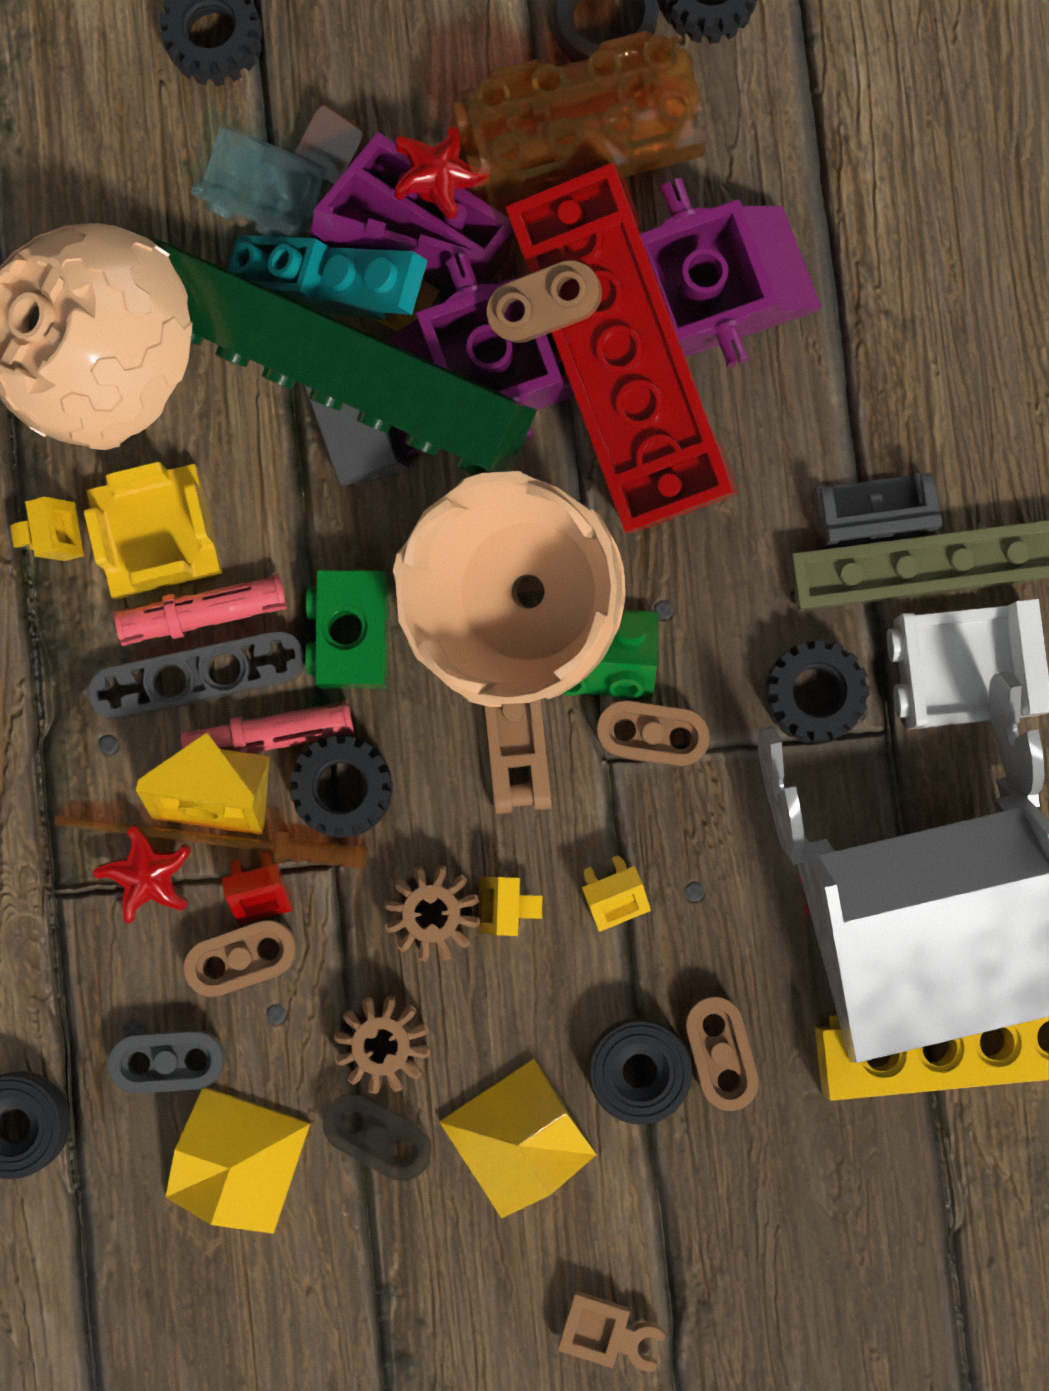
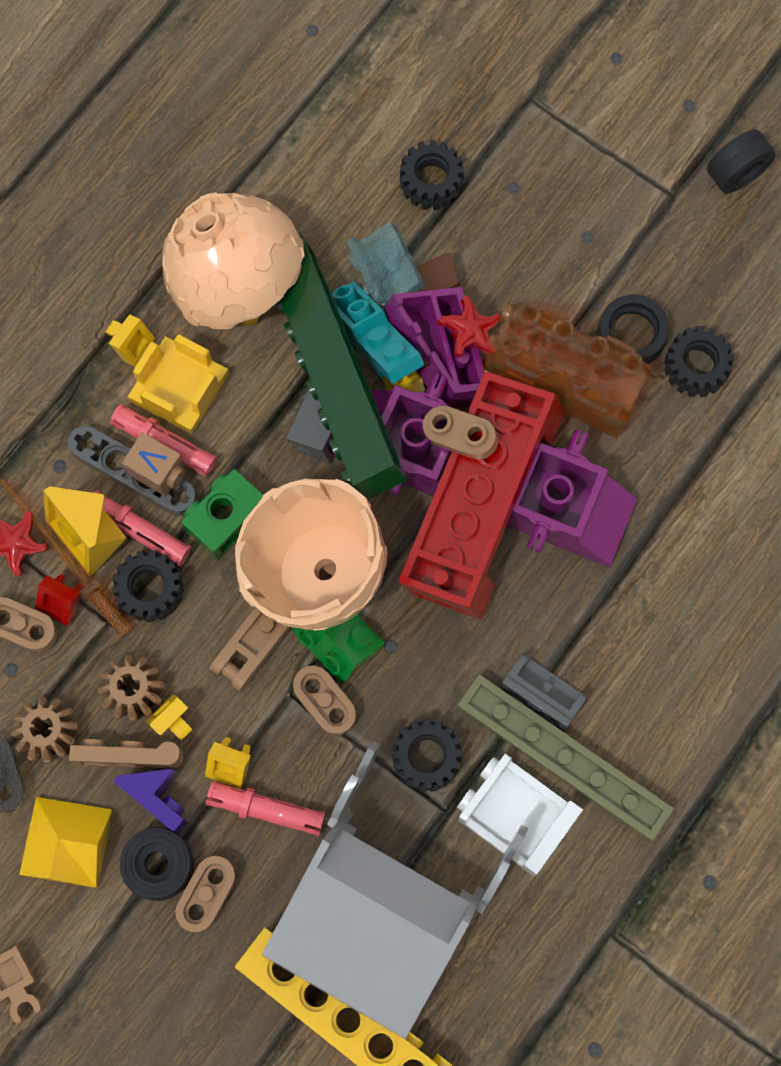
camera: 45 degrees right, 10 degrees down
none -> medium nougat plate [69,739,185,770]
none -> dark purple slope [113,769,188,835]
none -> medium nougat brick [122,432,185,496]
none -> coral pin [206,781,326,837]

